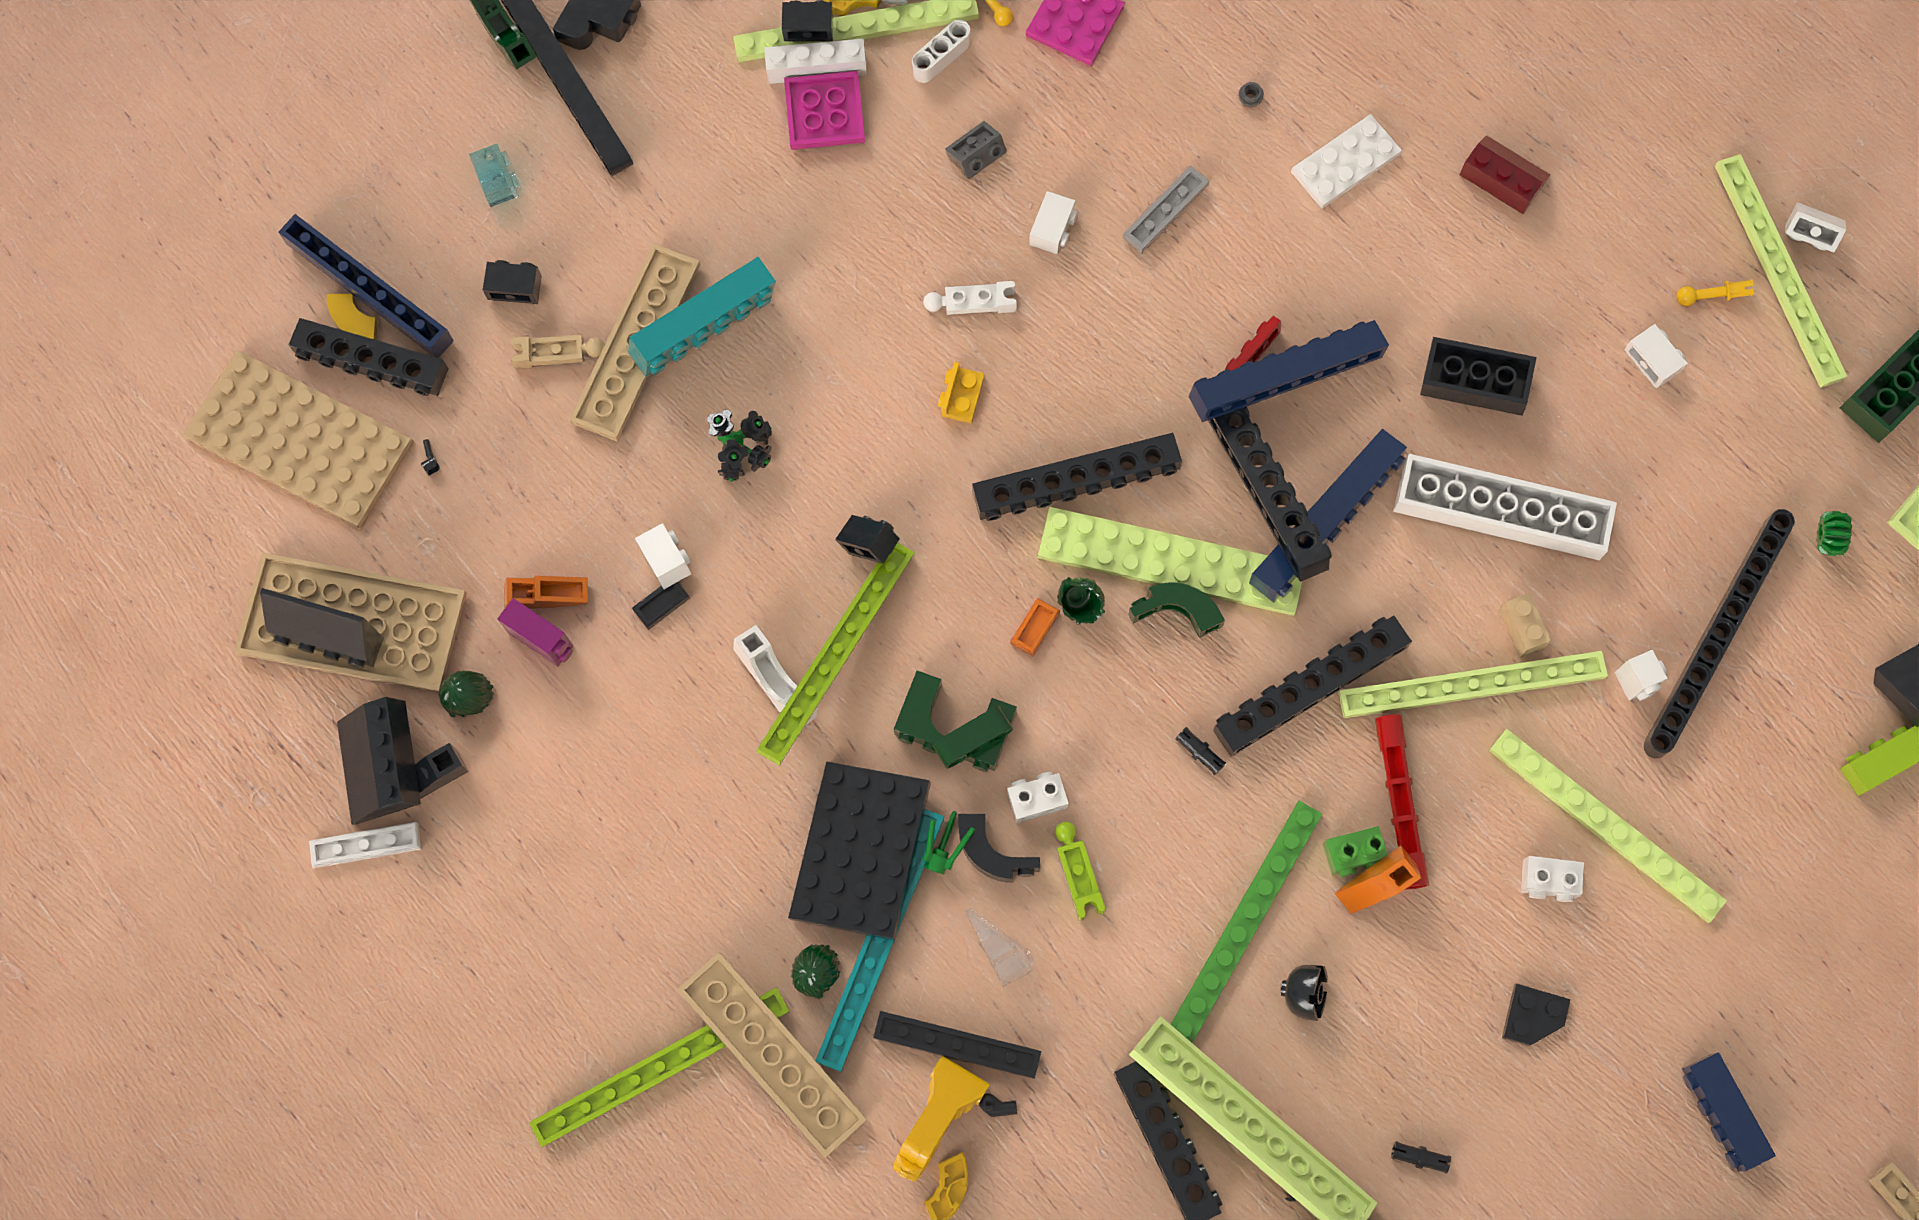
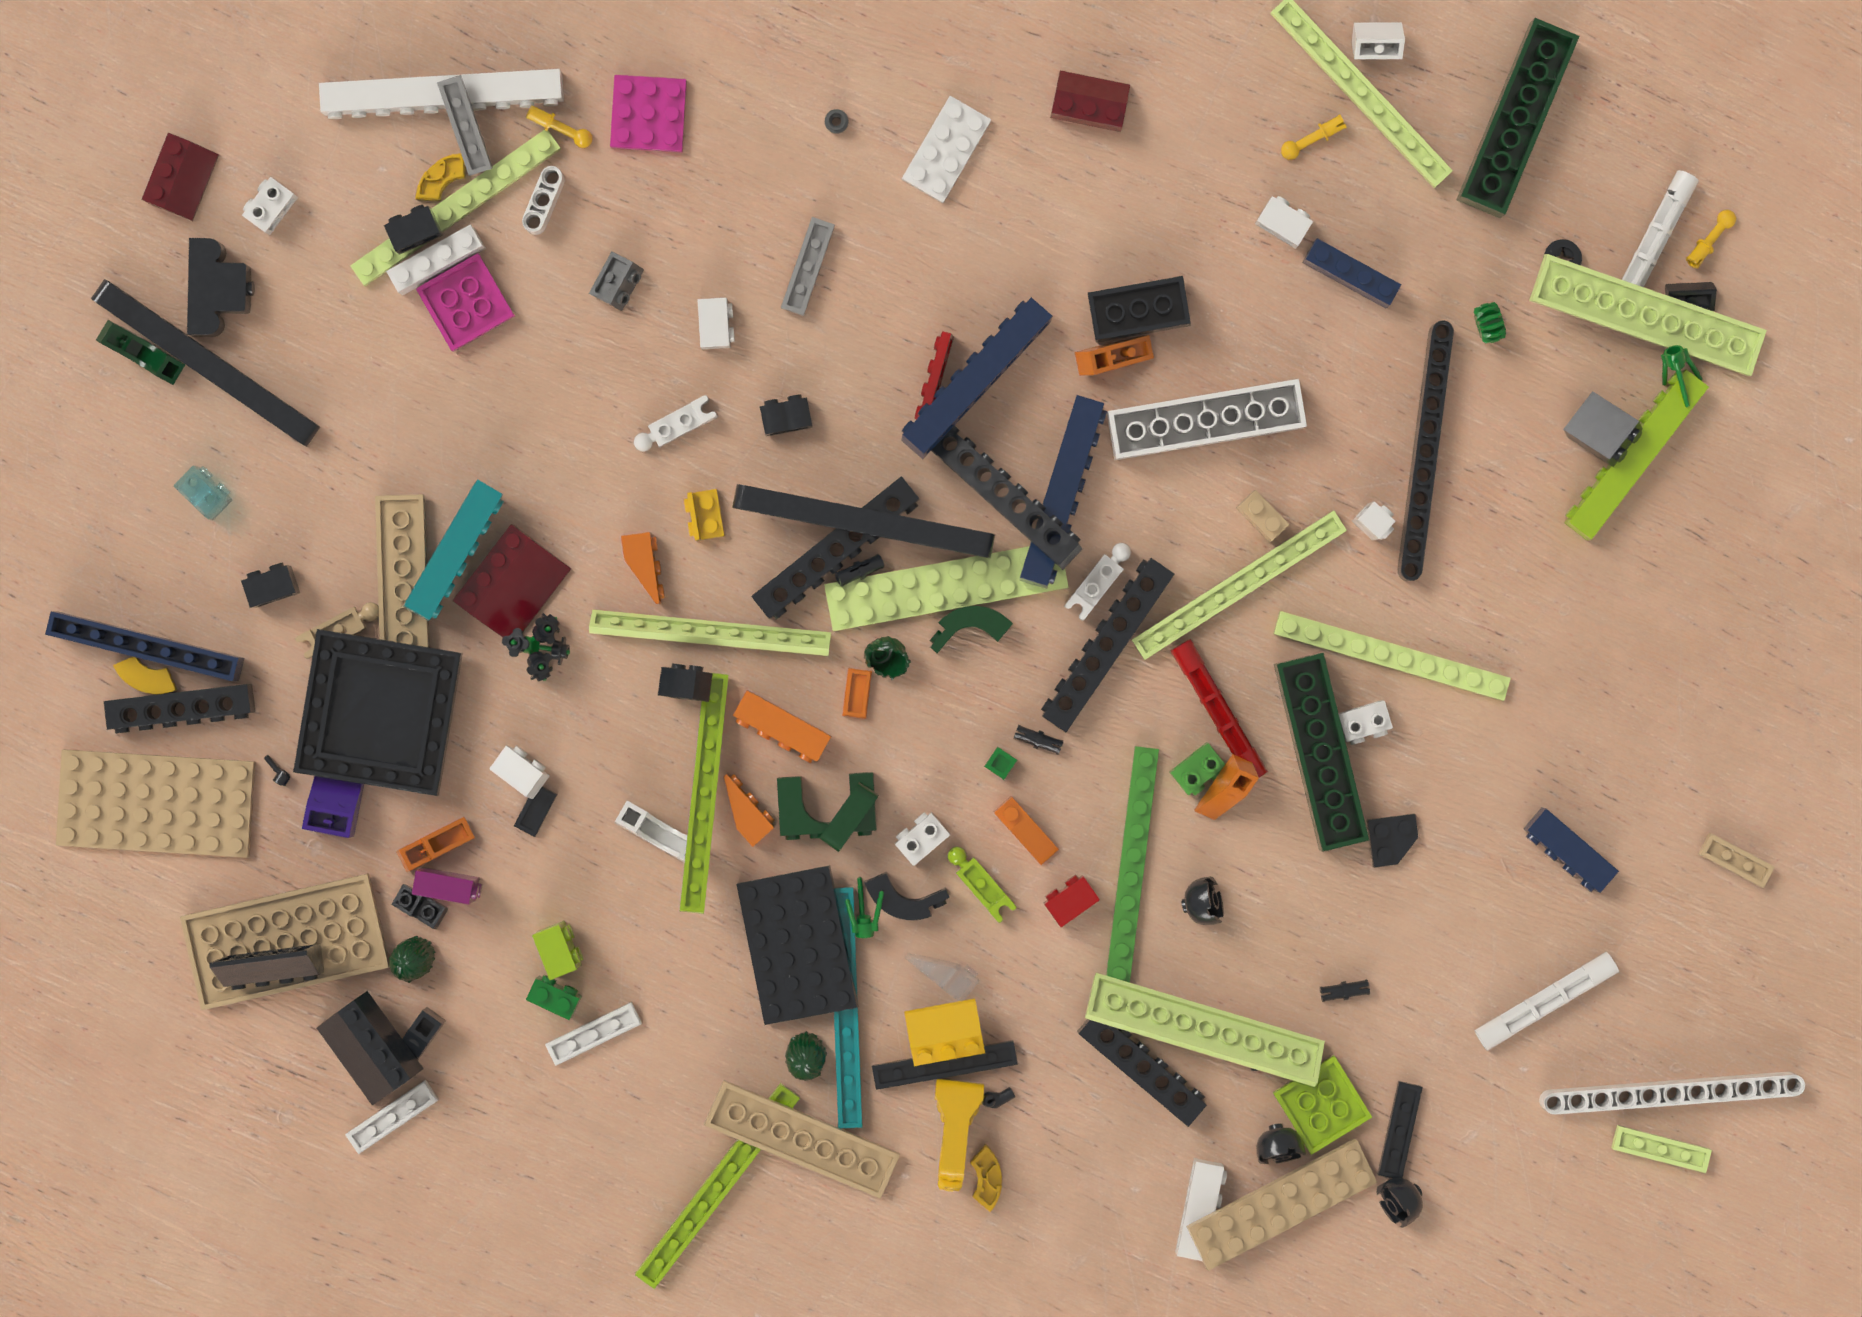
camera: 30 degrees left, 15 degrees up
none -> black tile [293,629,463,796]
none -> dark purple slope [302,776,364,838]
none -> black slope [391,884,448,929]
none -> dark red slope [453,524,571,637]
none -> green brick [526,975,582,1020]
none -> lime brick [532,921,583,980]
none -> white tile [545,1002,642,1066]
none -> yellowish green plate [589,610,831,656]
none -> orange slope [621,532,665,604]
none -> orange slope [724,773,775,847]
none -> black beam [732,484,995,558]
none -> orange brick [733,690,832,763]
none -> black brick [760,394,813,436]
none -> black pin [835,554,884,587]
none -> yellow slope [904,998,985,1066]
none -> green plate [984,746,1017,780]
none -> orange slope [993,796,1059,865]
none -> red brick [1043,875,1100,927]
none -> white plate [1064,543,1131,621]
none -> orange slope [1075,335,1154,376]
none -> dark green brick [1274,653,1369,852]
none -> dark blue brick [1302,238,1402,309]

